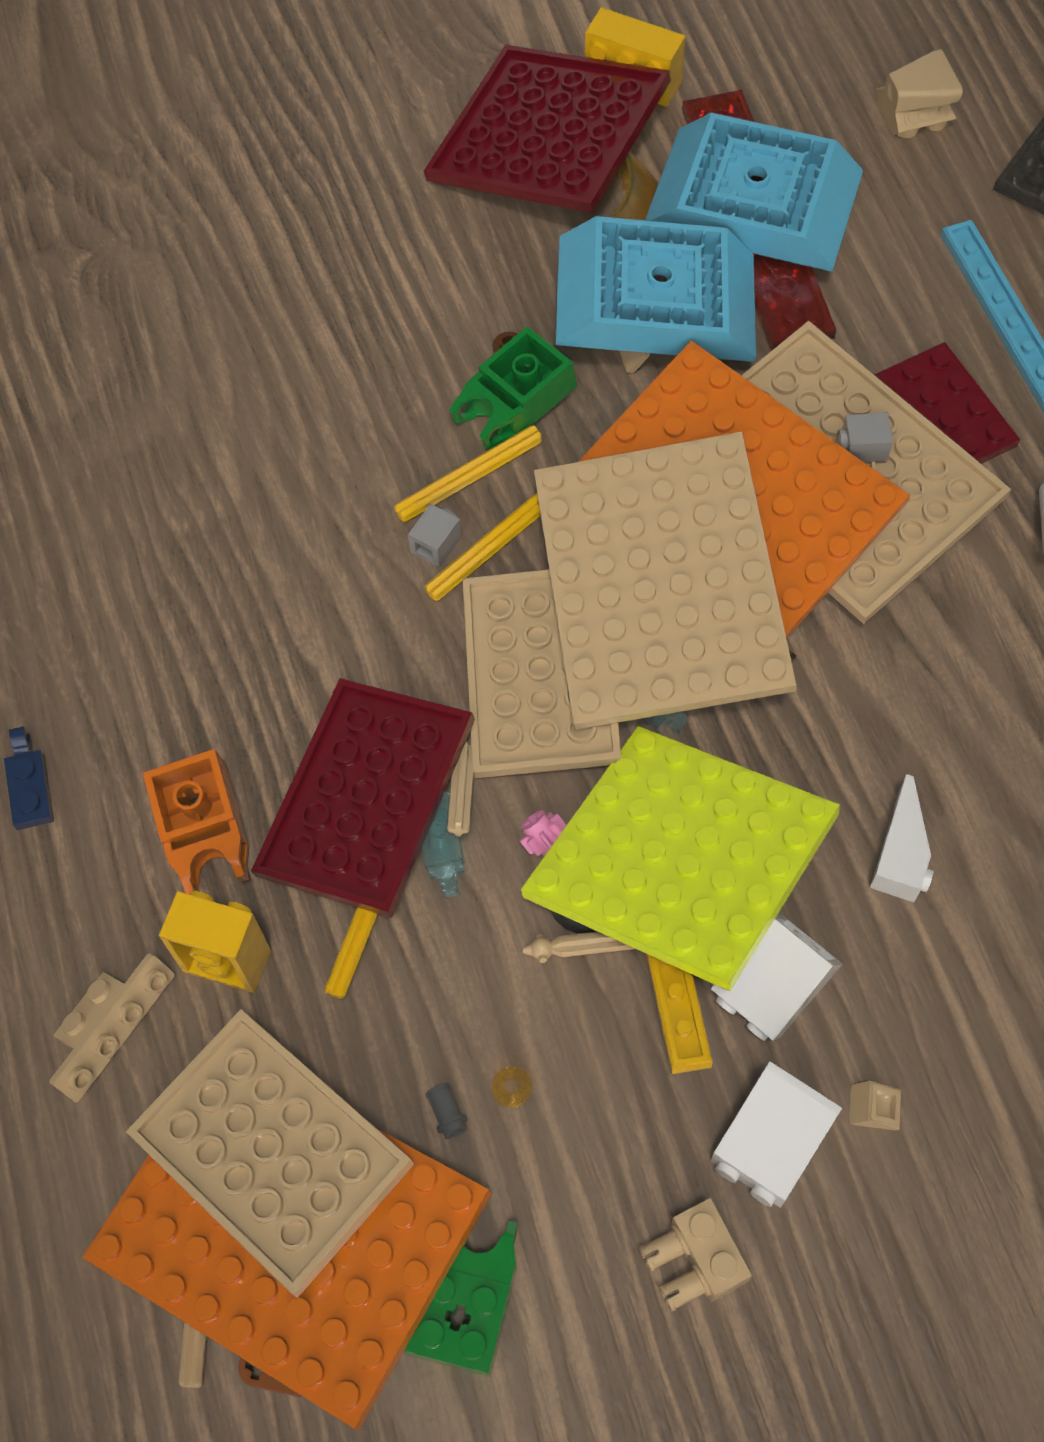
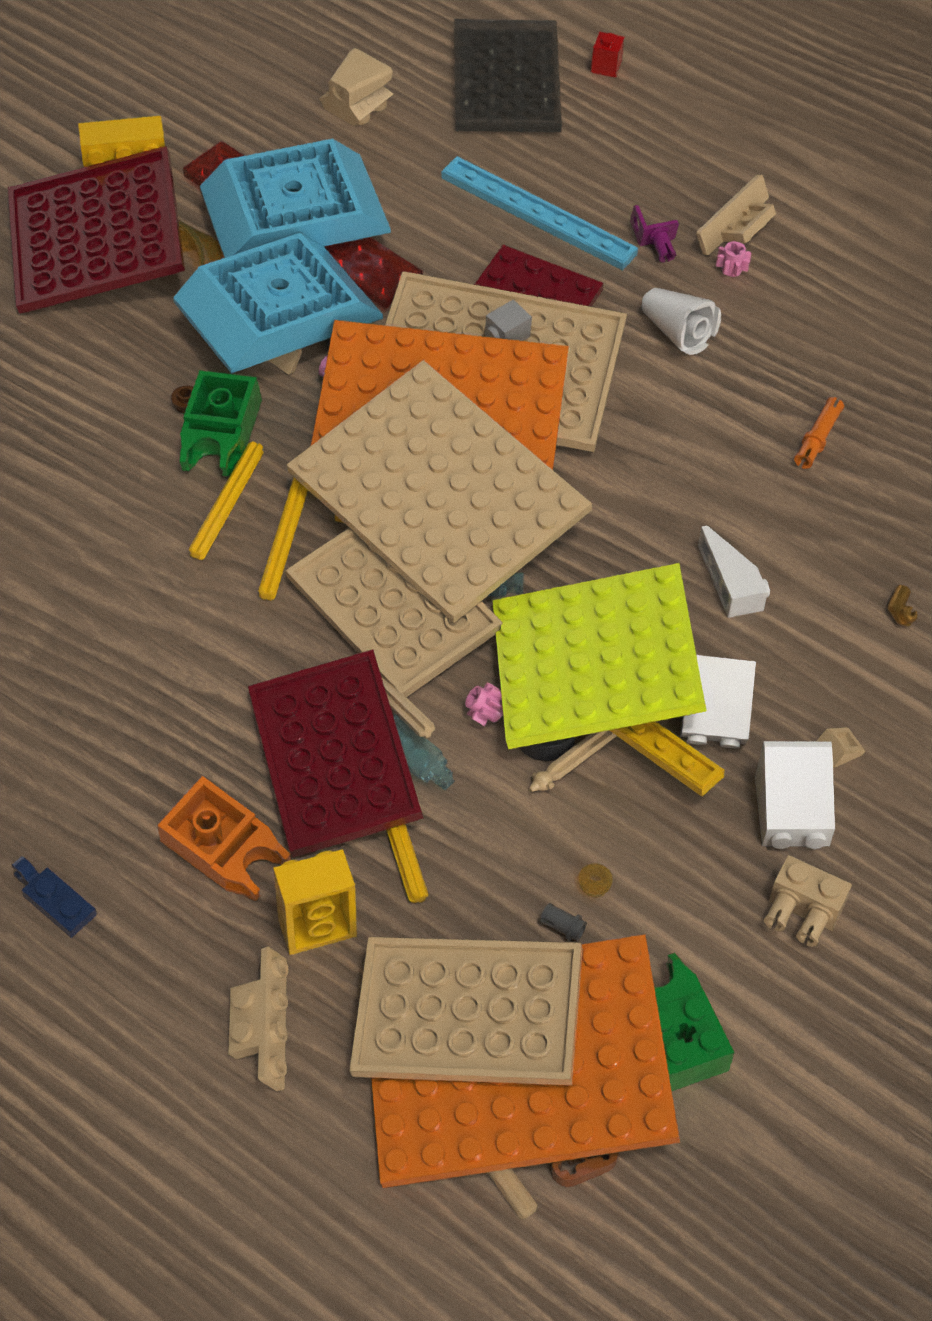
camera: 40 degrees left, 10 degrees down
light grey brick [408,504,462,568] -> none

